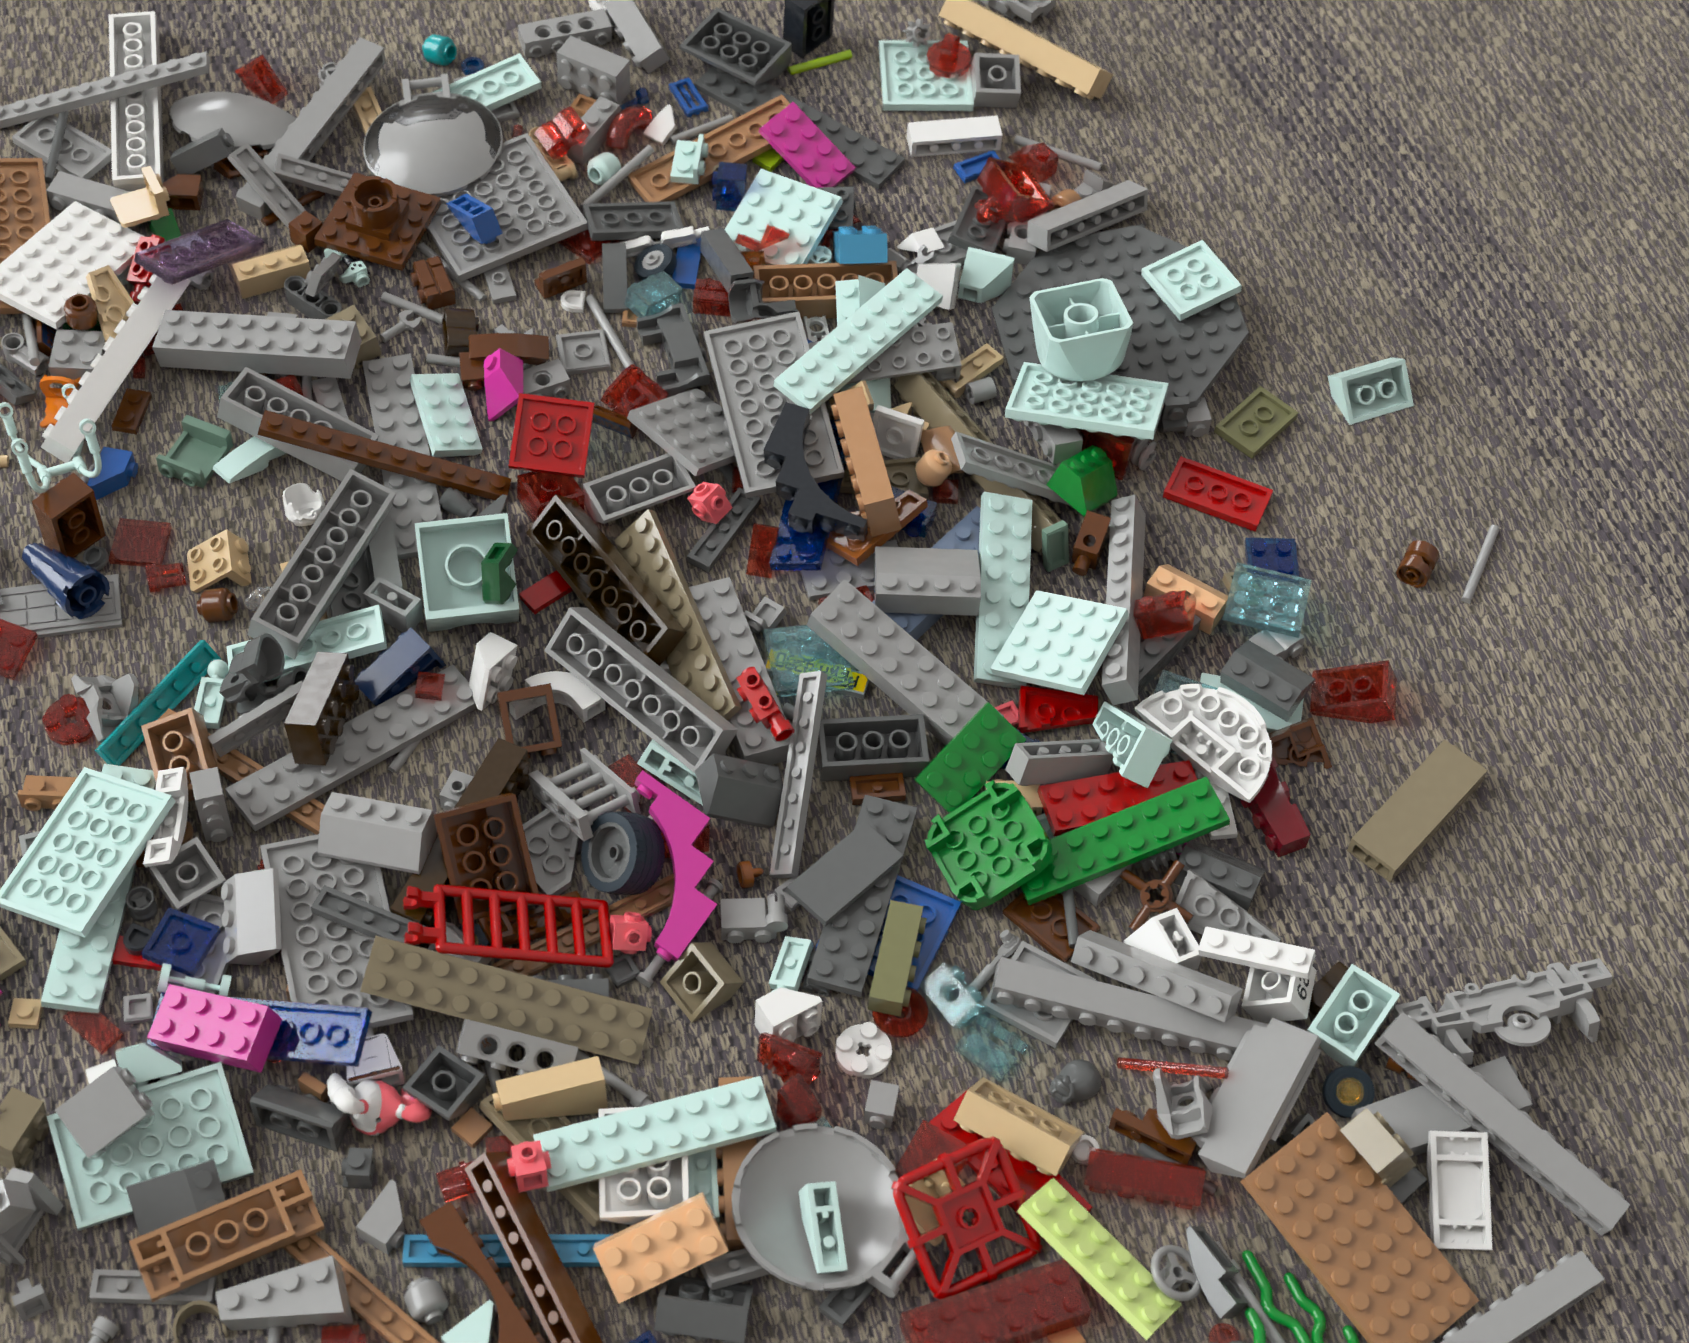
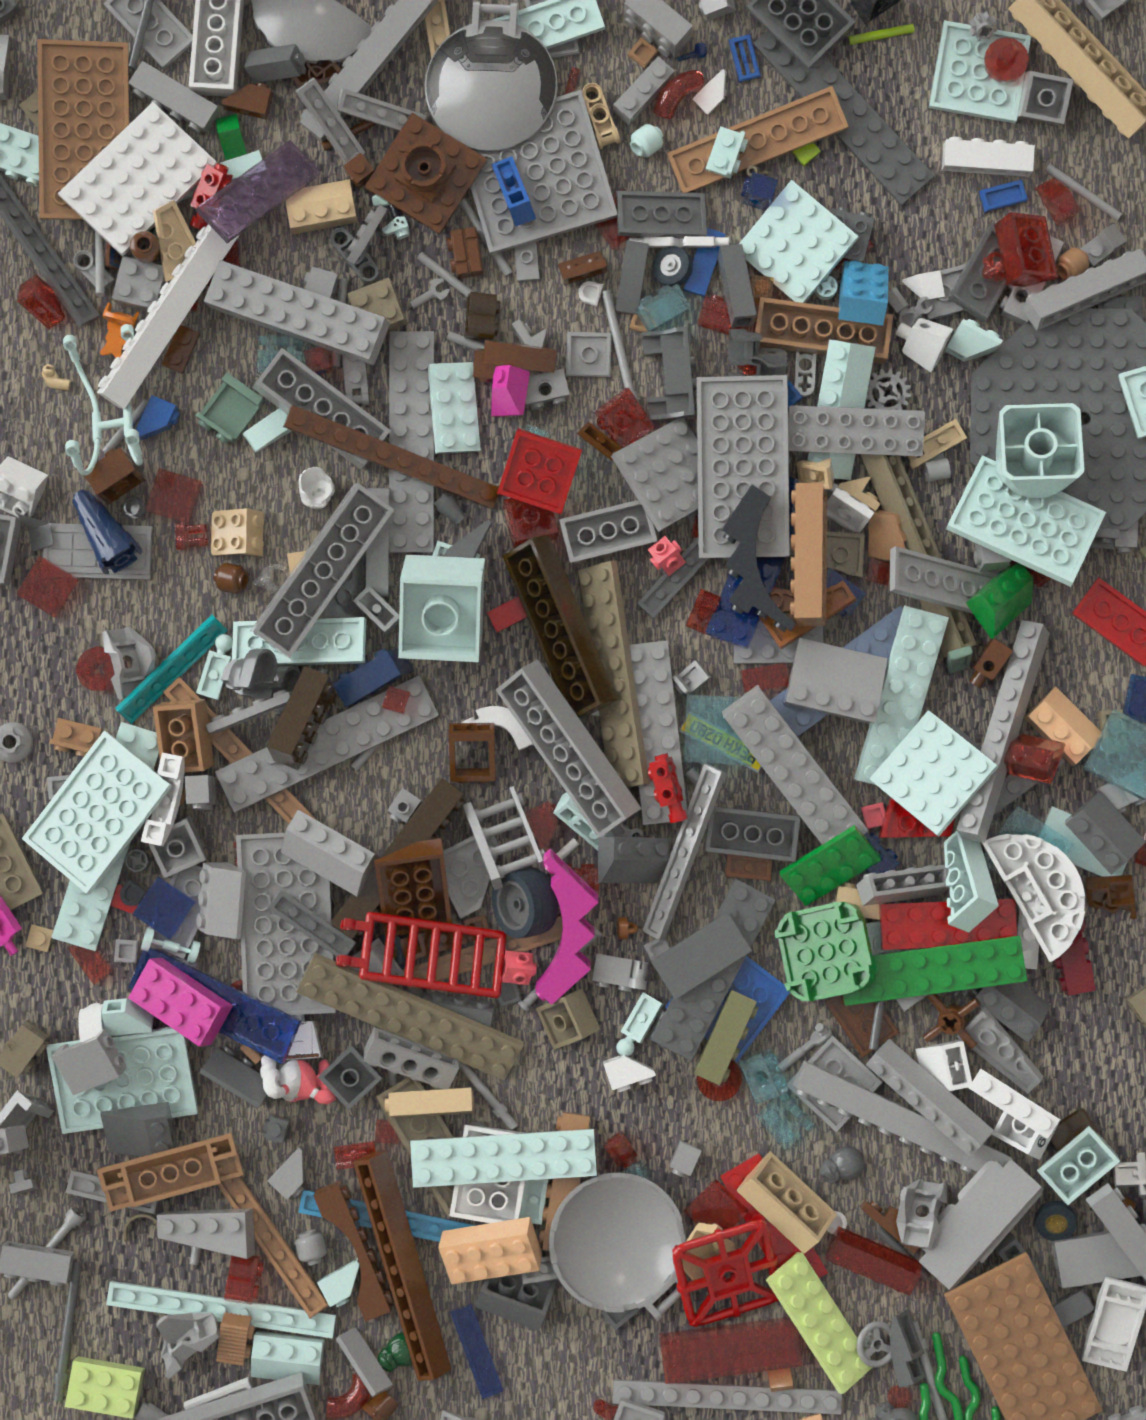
camera: 15 degrees right, 30 degrees up
bracket [110,166,170,228] -> none
medium nougat tile [451,1107,493,1148] -> none
white slope [469,632,517,711] -> none
dark green slope [481,543,518,604] -> none
coral brick [507,1140,551,1192] -> none
clear red brick [534,106,591,160] -> none
light grey bar [581,145,655,208] -> none
light grey bar [669,114,734,145] -> none
clear red slope [734,223,790,251] -> none
clear red slope [757,1032,823,1092] -> none
dark pink plate [759,102,856,188] -> none
light aqua plate [773,268,943,414] -> none
light aqua slope [799,1181,848,1274] -> none
white plate [835,1022,892,1079] -> none
light nougat head [915,450,952,487] -> none
clear red bar [1117,1057,1229,1079] -> none
brick [1340,1107,1416,1188] -> none

